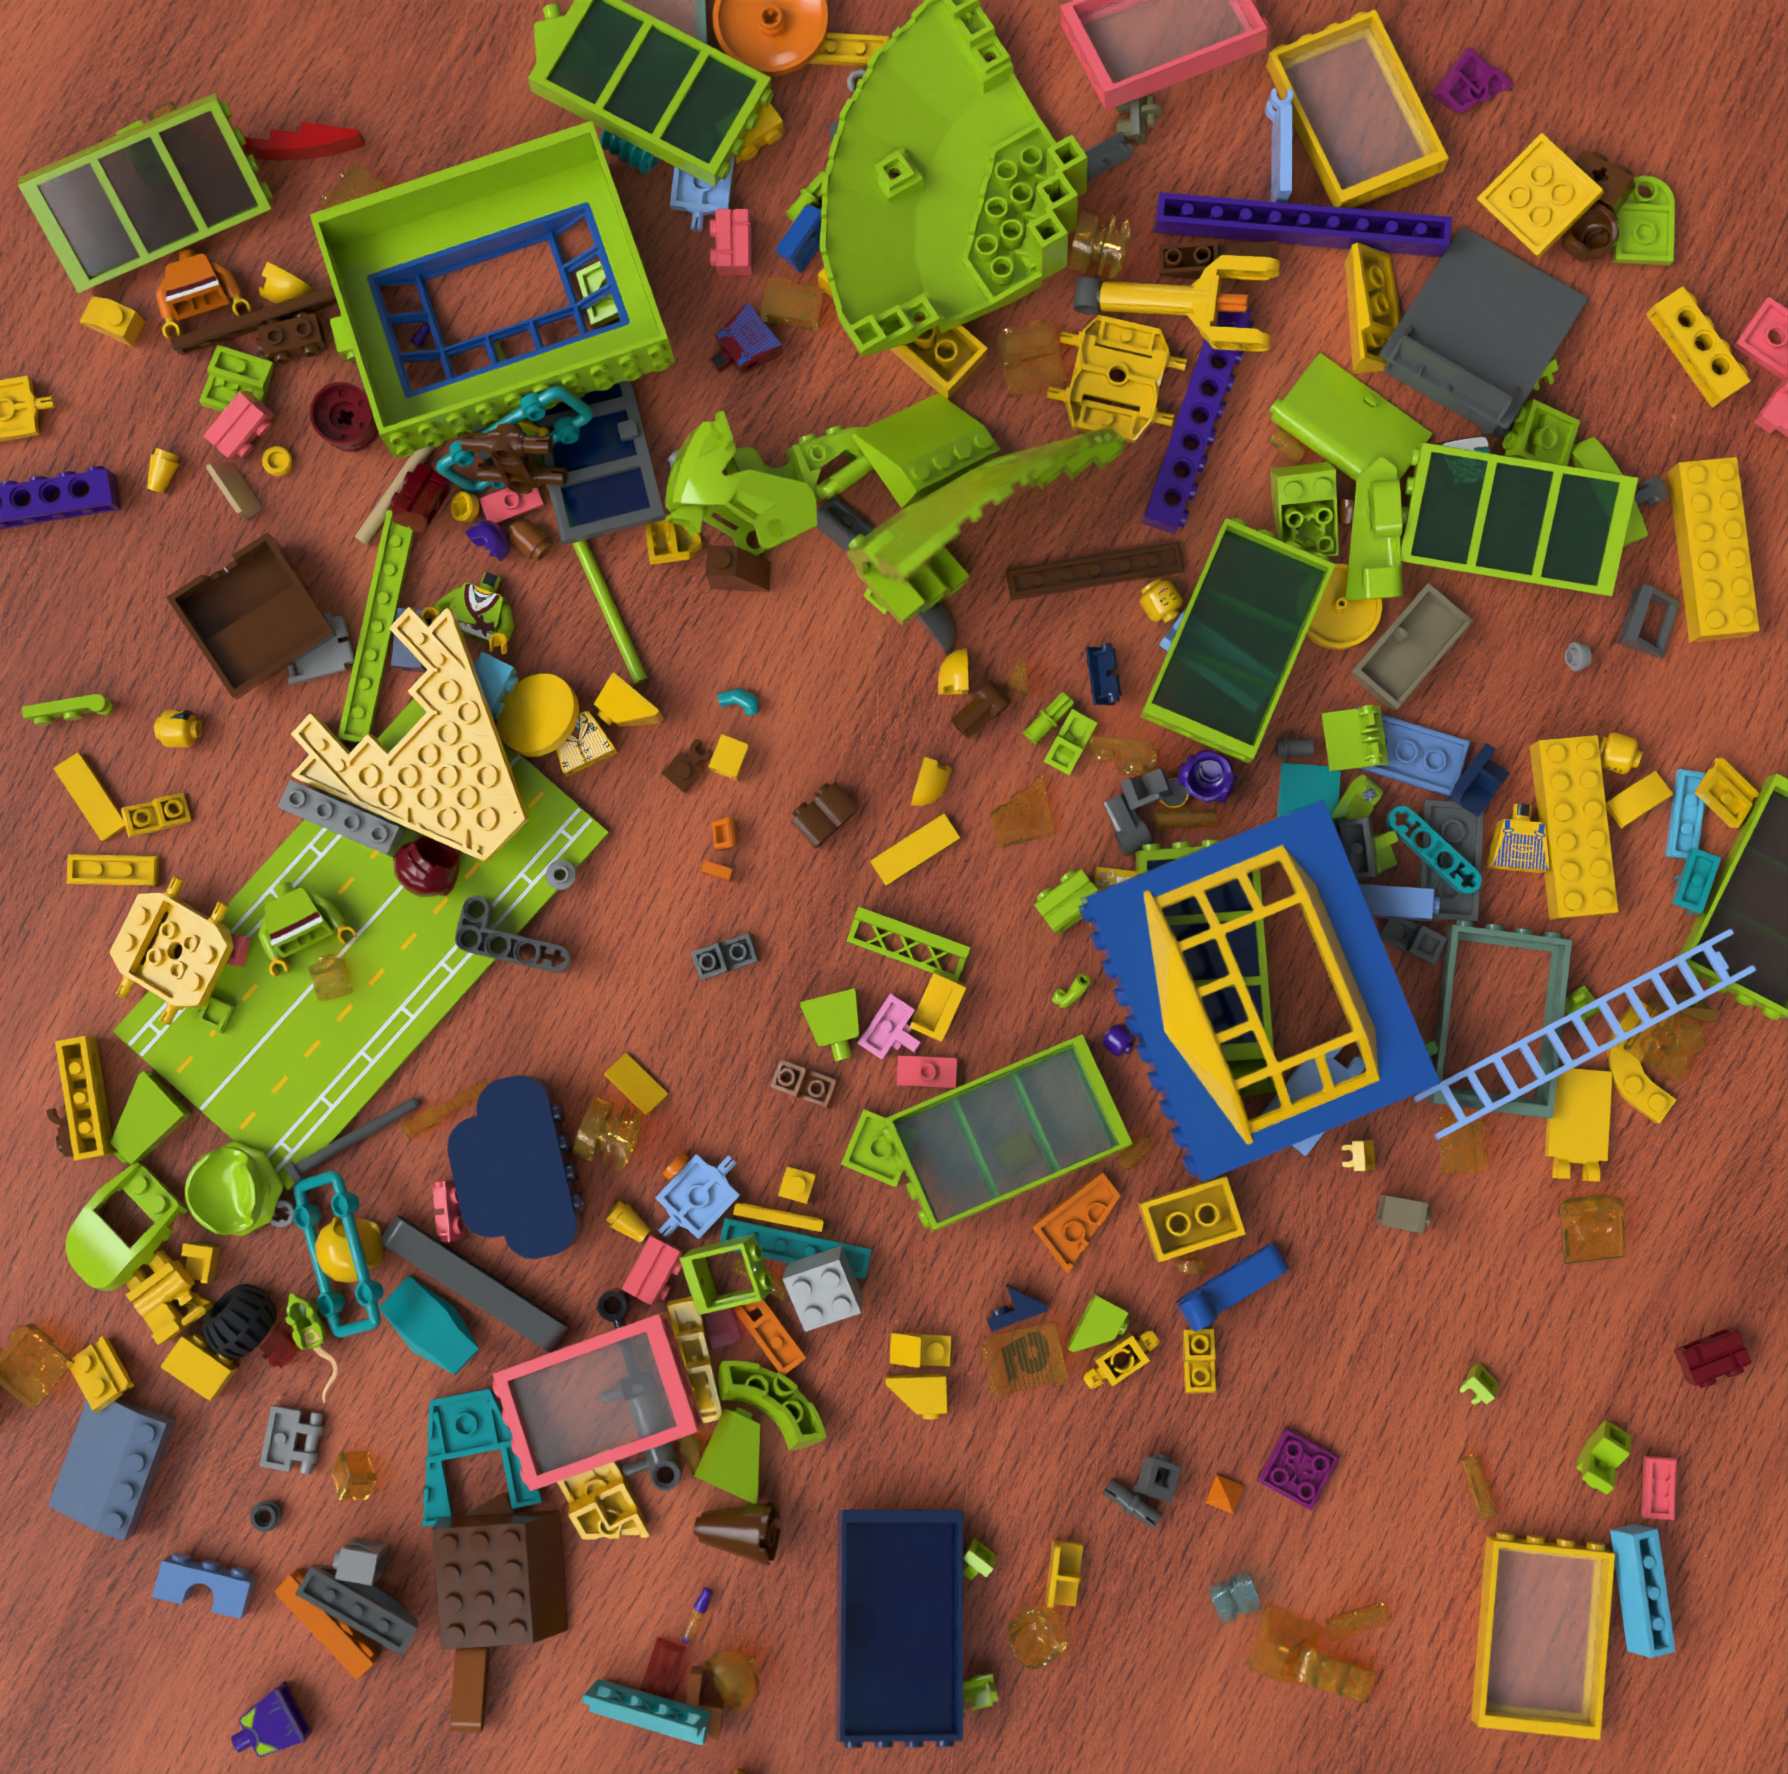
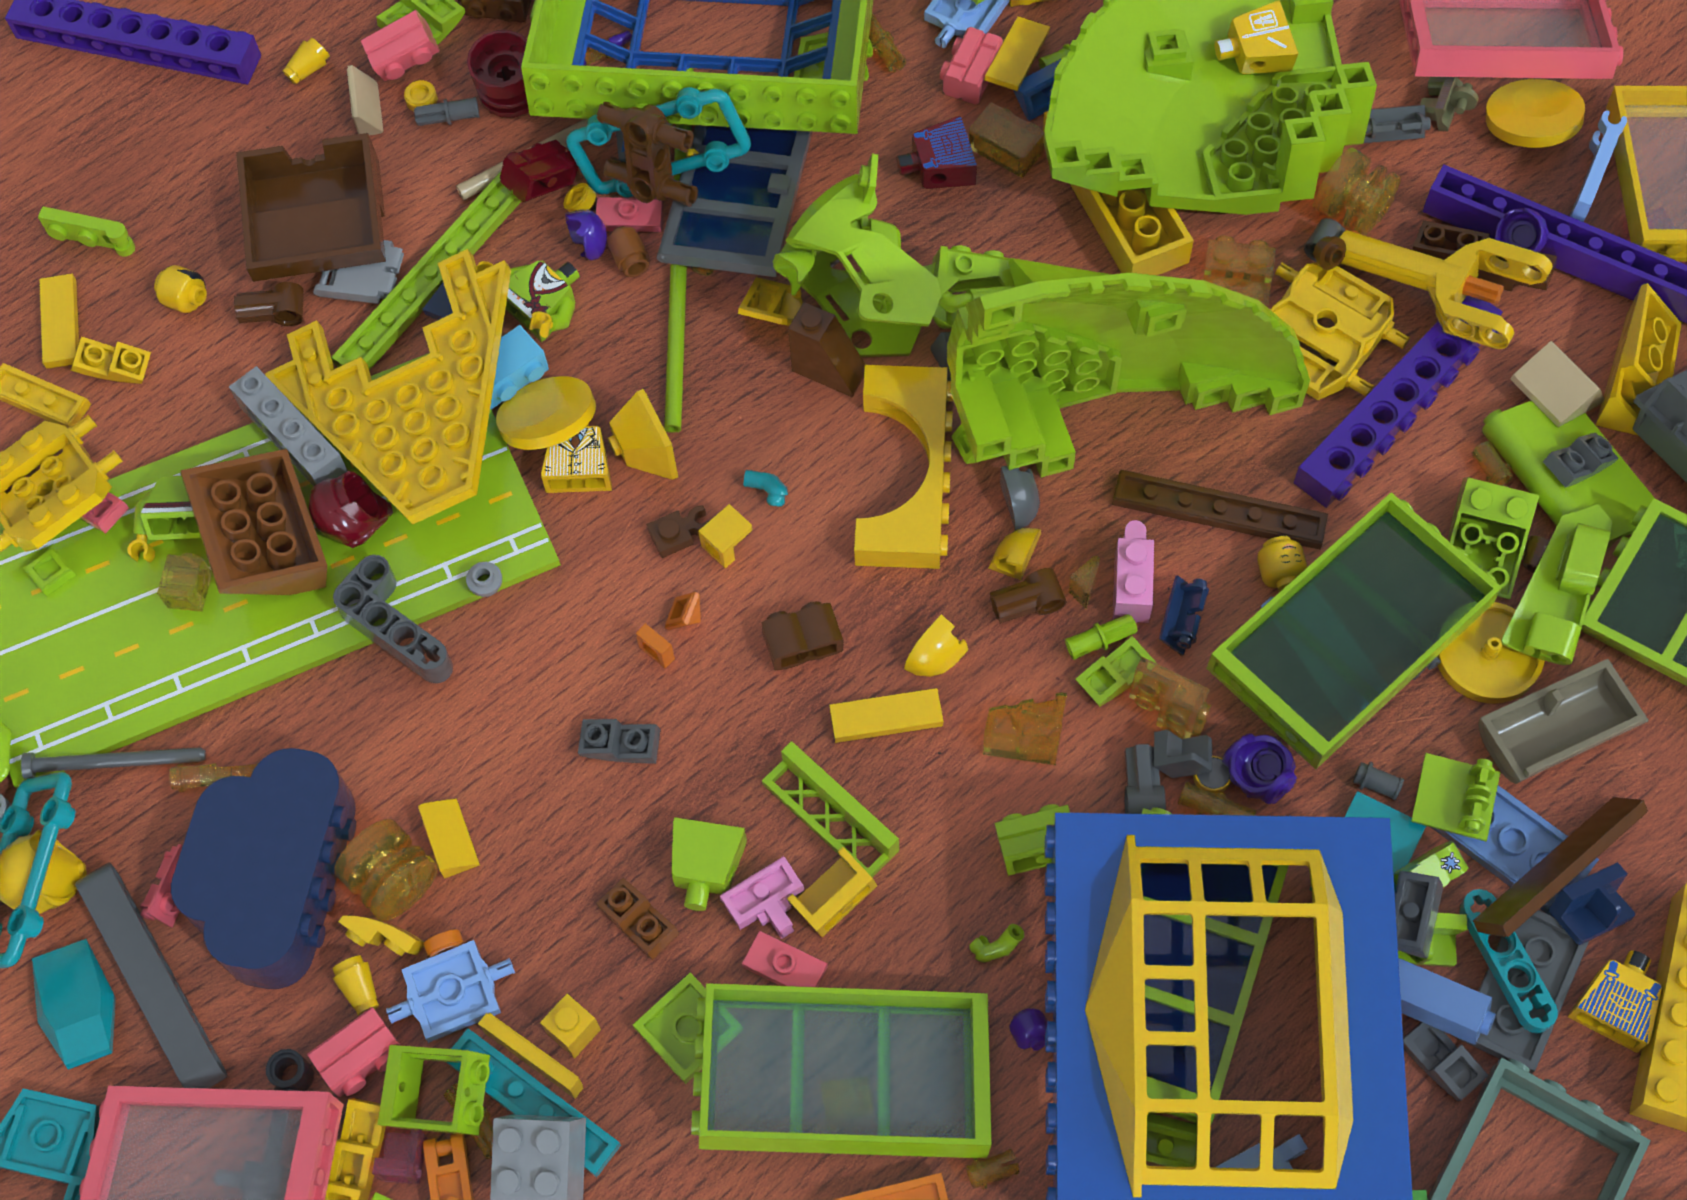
camera: 30 degrees right, 20 degrees down
none -> dark orange slope [180,449,327,595]
none -> reddish brown piece [234,282,304,326]
none -> yellow slope [338,915,424,956]
none -> dark grey axle [414,97,480,126]
none -> yellow arch [854,365,953,569]
none -> clear yellow pin [869,14,907,73]
none -> yellow piece [984,16,1050,91]
none -> bright pink brick [1113,520,1154,623]
none -> yellow torso [1214,0,1299,74]
none -> reddish brown plate [1313,236,1346,270]
none -> reddish brown tile [1473,797,1648,937]
none -> yellow piece [1485,79,1585,148]
none -> dark purple hair [1494,208,1549,253]
none -> tan slope [1510,341,1604,427]
none -> dark grey slope [1543,432,1619,488]

